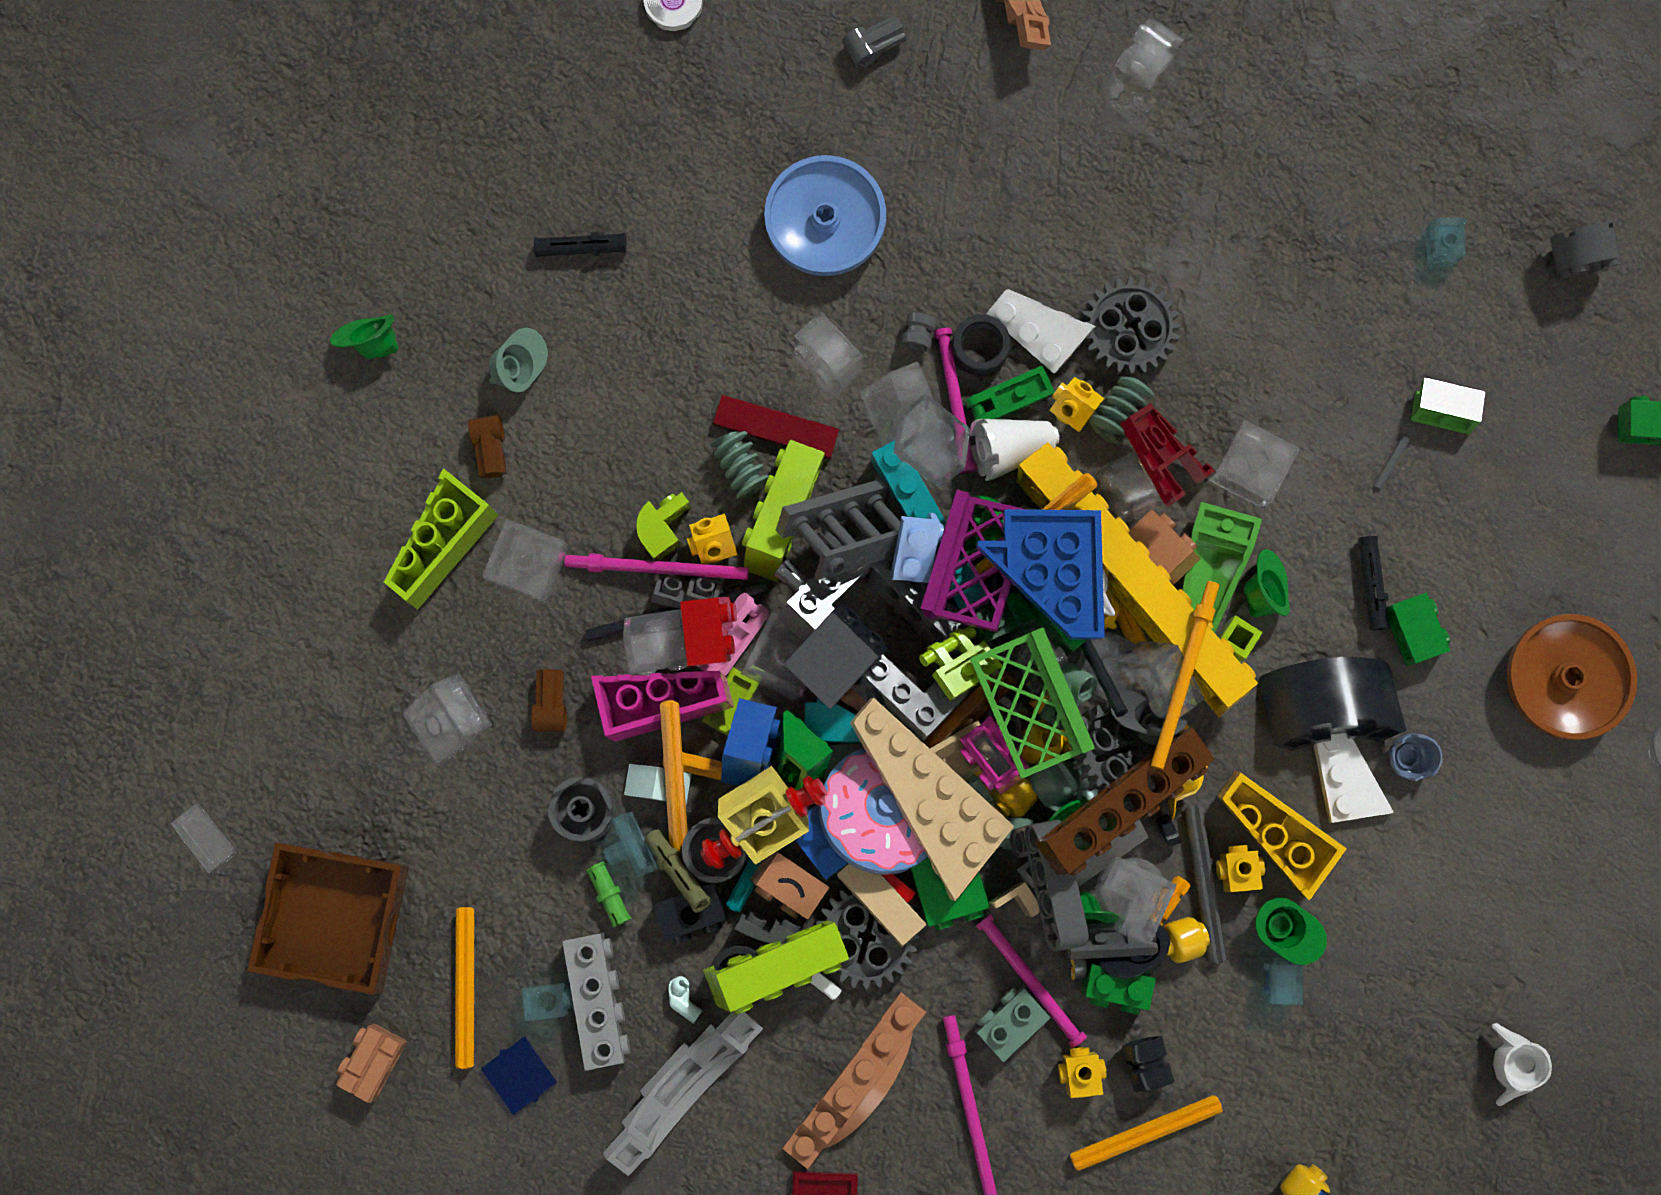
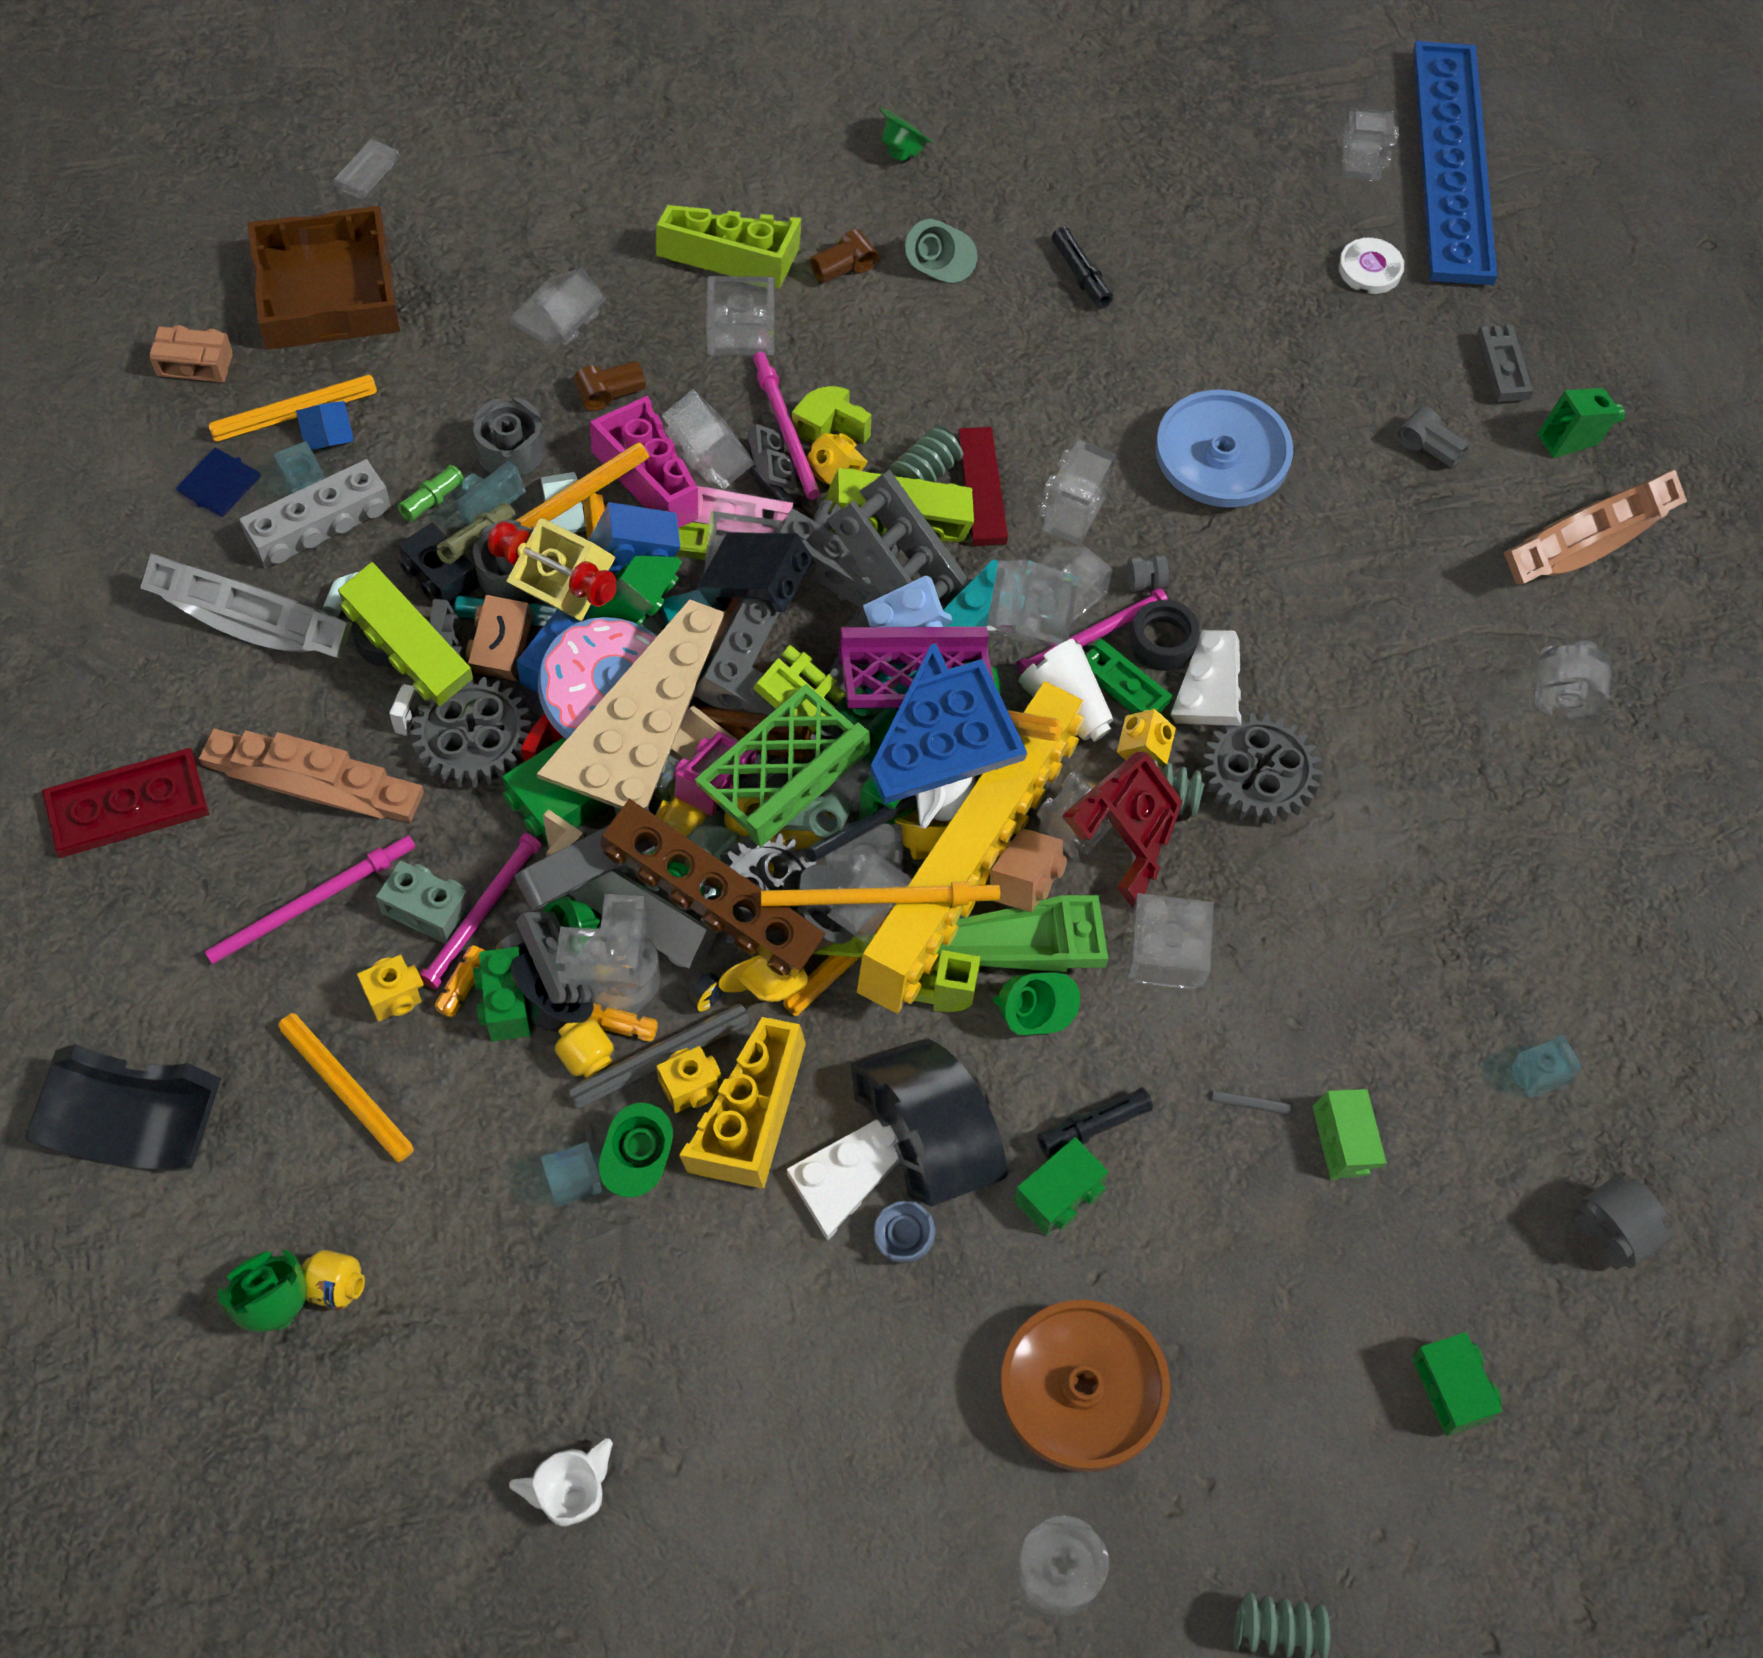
camera: 65 degrees right, 20 degrees down
red brick [680,597,737,666] -> none
tan tile [837,864,926,947] -> none
black wheel [1122,1036,1175,1092] -> none
none -> blue panel [296,401,354,451]
none -> light orange axle [435,945,485,1017]

